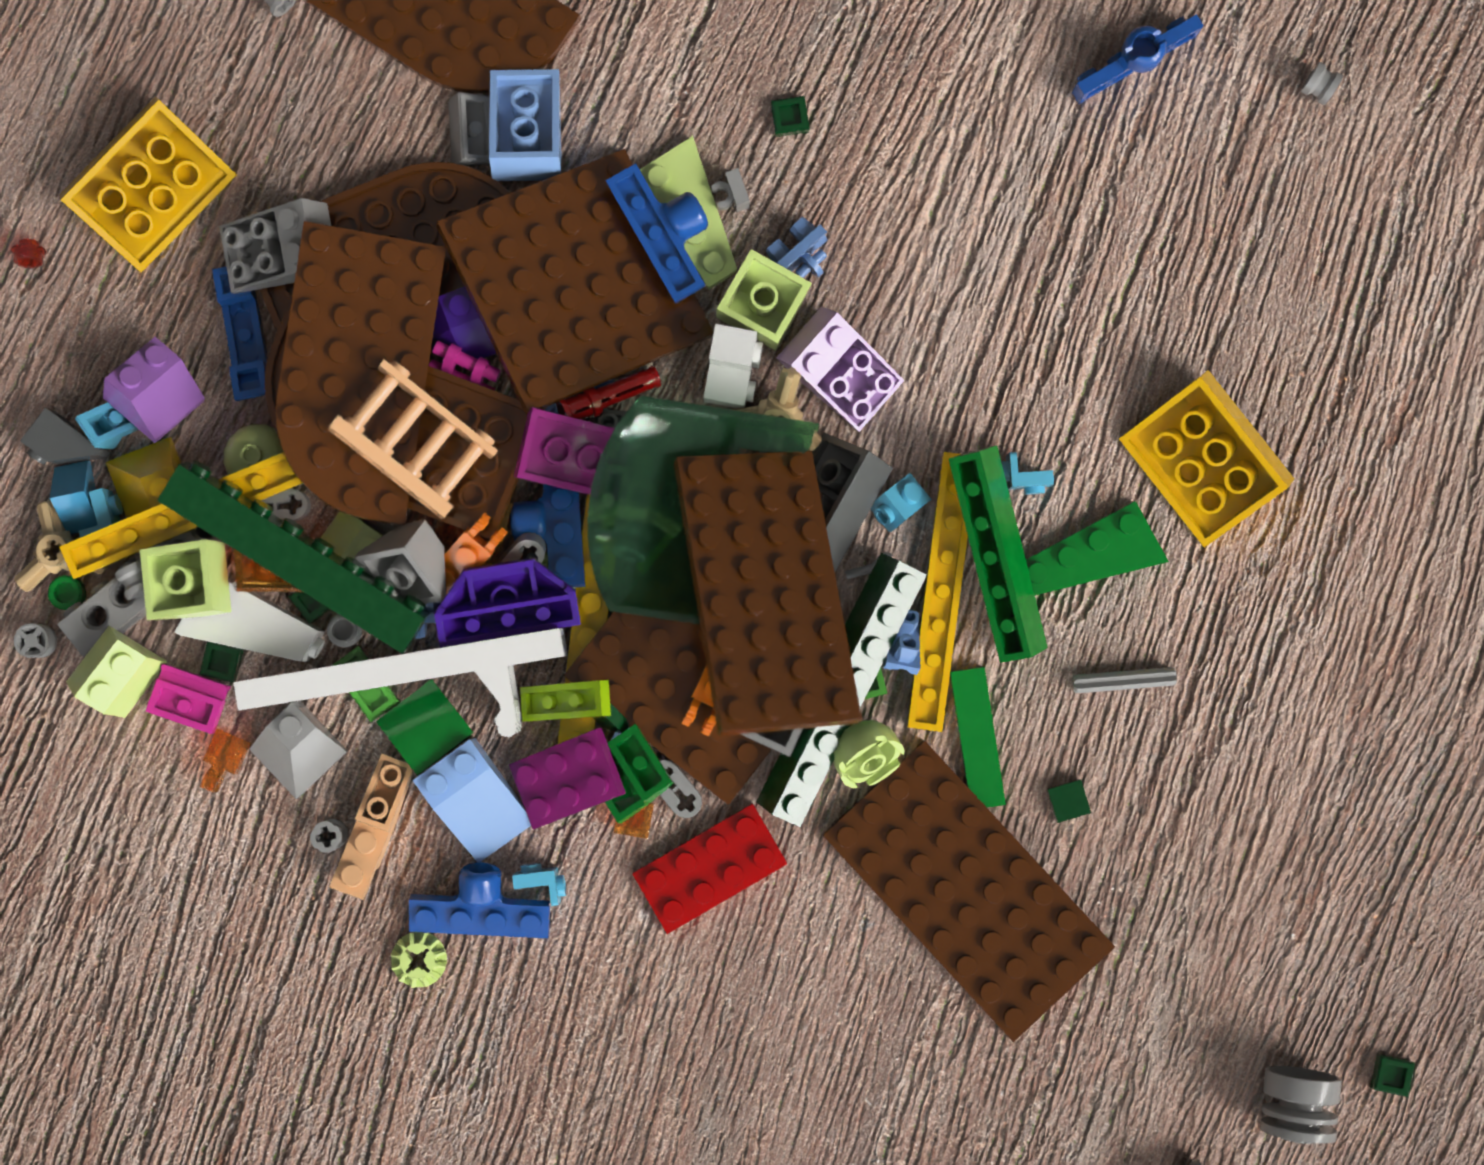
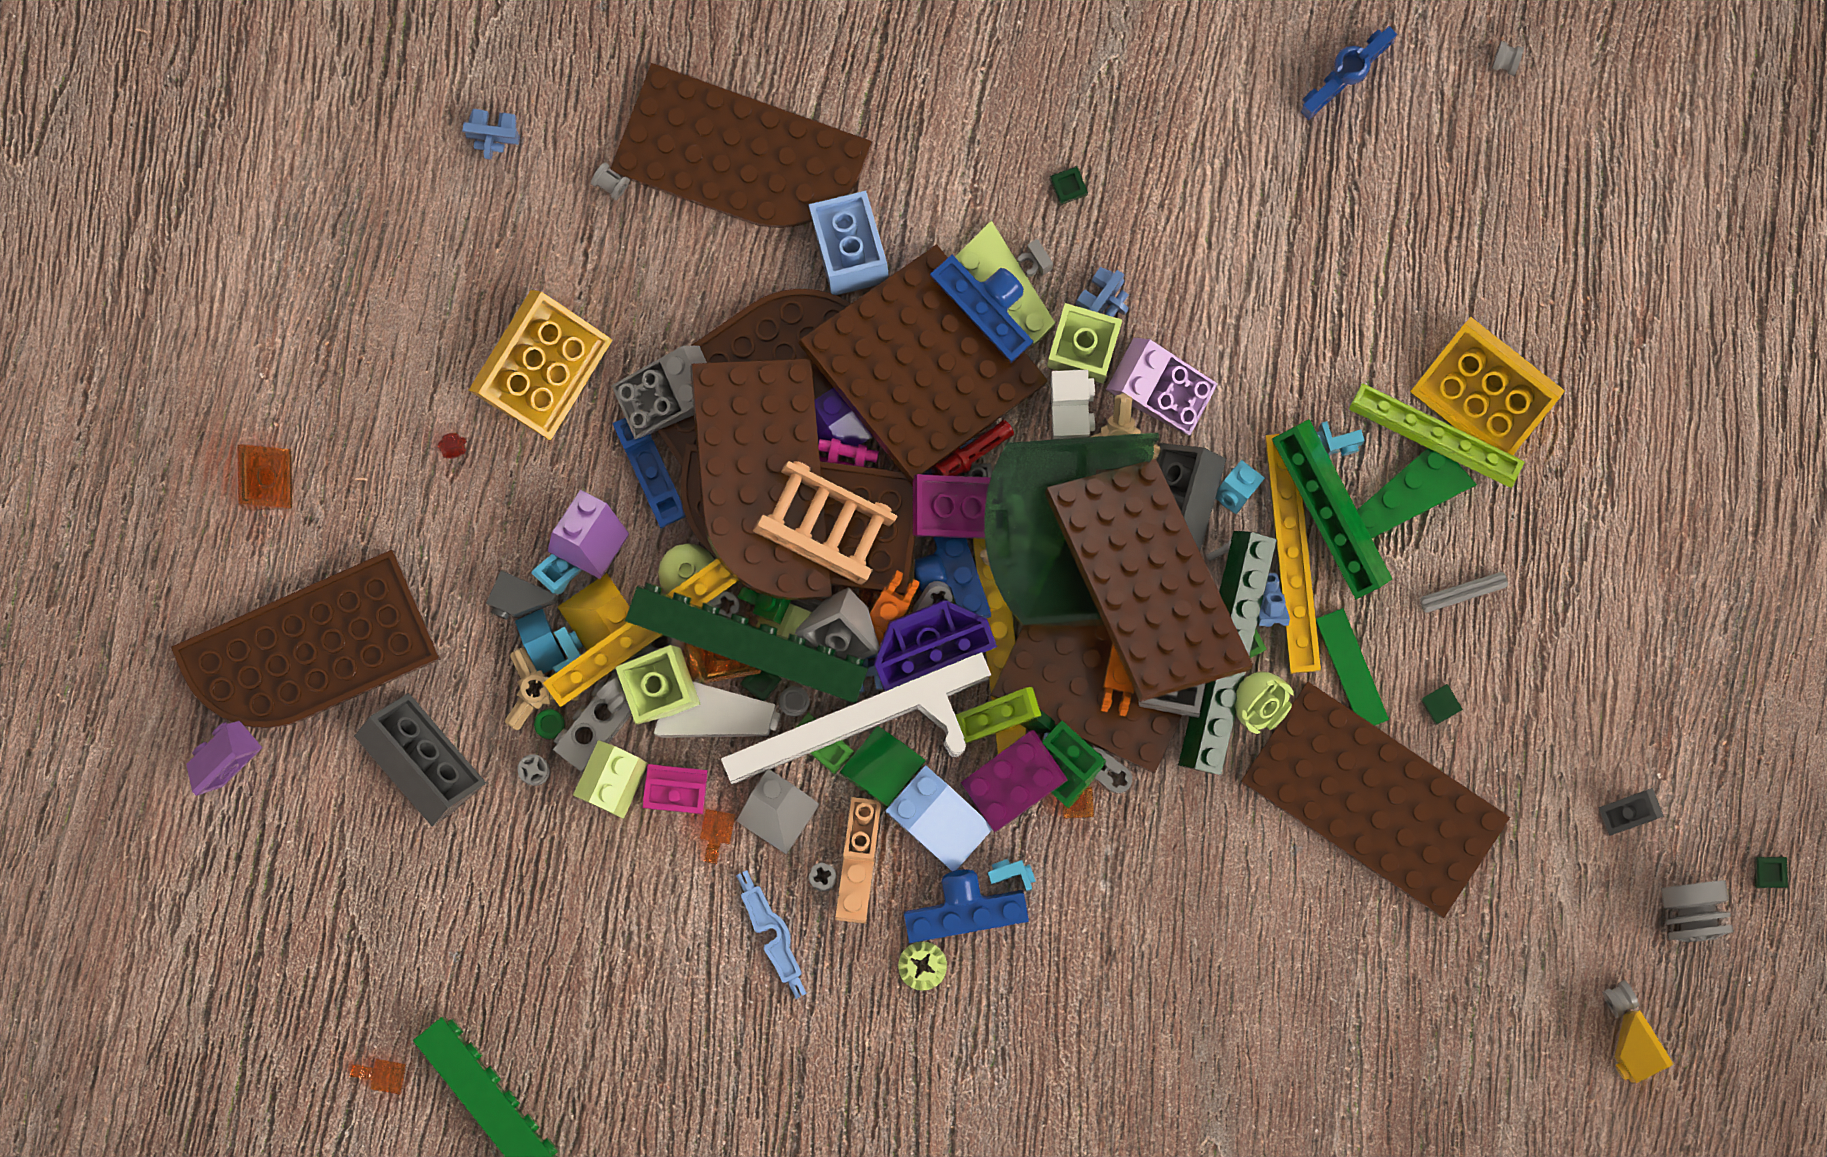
camera: 15 degrees left, 5 degrees down
dark green tile [199,641,244,682] -> none
light grey slope [448,93,490,166] -> none
red plate [632,803,788,934] -> none
none -> light blue piece [736,870,807,999]
none -> green plate [737,587,791,624]
none -> lime tile [1349,383,1525,488]
none -> dark grey slope [1599,788,1664,836]

